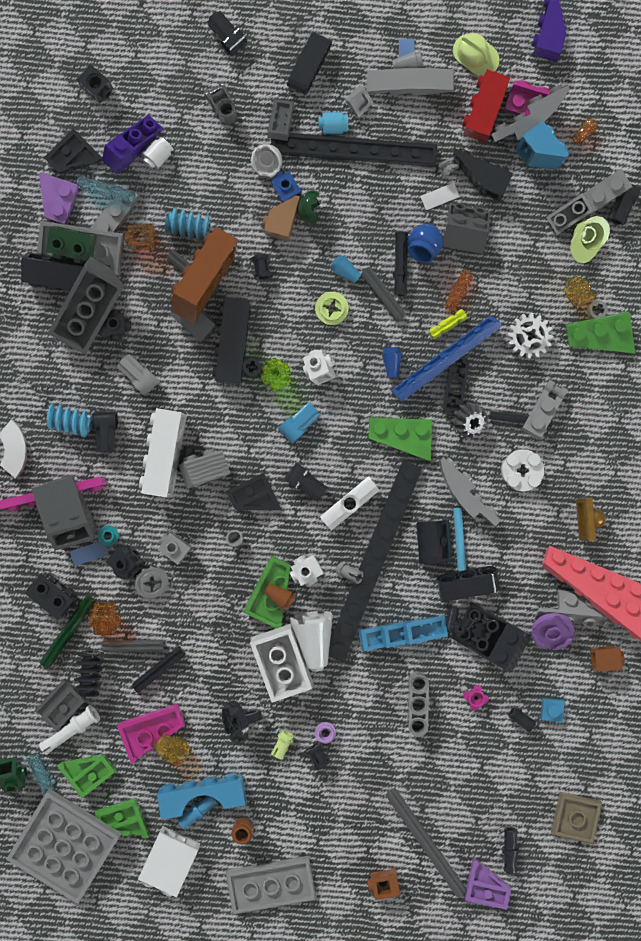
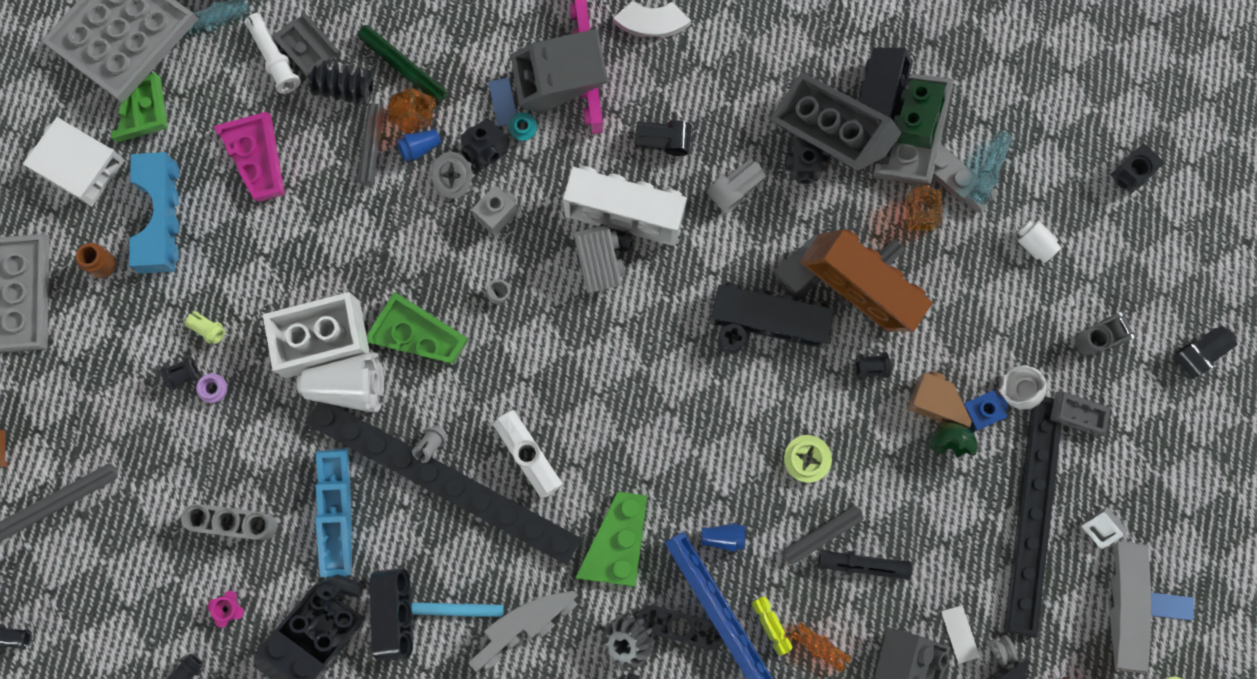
camera: 90 degrees right, 10 degrees down
black brick [25,572,78,620] -> none
medium lavender wing [39,172,80,225] -> none
black wing [43,129,102,175] -> none
medium azure piece [47,403,94,437] -> none
bright green wing [57,754,117,798] -> none
dark purple slope [102,114,163,174] -> none
black axle [132,646,186,693] -> none
clear yellow brick [153,733,193,767] -> none
medium azure piece [165,207,211,241] -> none
dark azure pin [177,796,219,830] -> none
black tile [221,700,262,744] -> none
black wing [226,473,281,511] -> none
clear neon green brick [260,358,292,392] -> none
dark orange cone [263,583,296,610] -> none
dark azure piece [278,402,321,444] -> none
black piece [284,462,328,502] -> none
black beam [287,31,332,95] -> none
white brick [290,554,324,587] -> none
white brick [303,349,336,385] -> none
medium azure brick [318,112,348,134] -> none
dark azure cone [330,254,361,283] -> none
light grey cone [392,51,423,69] -> none
blue piece [408,224,444,263] -> none
black panel [416,520,452,564] -> none
none -> blue cone [396,129,441,162]

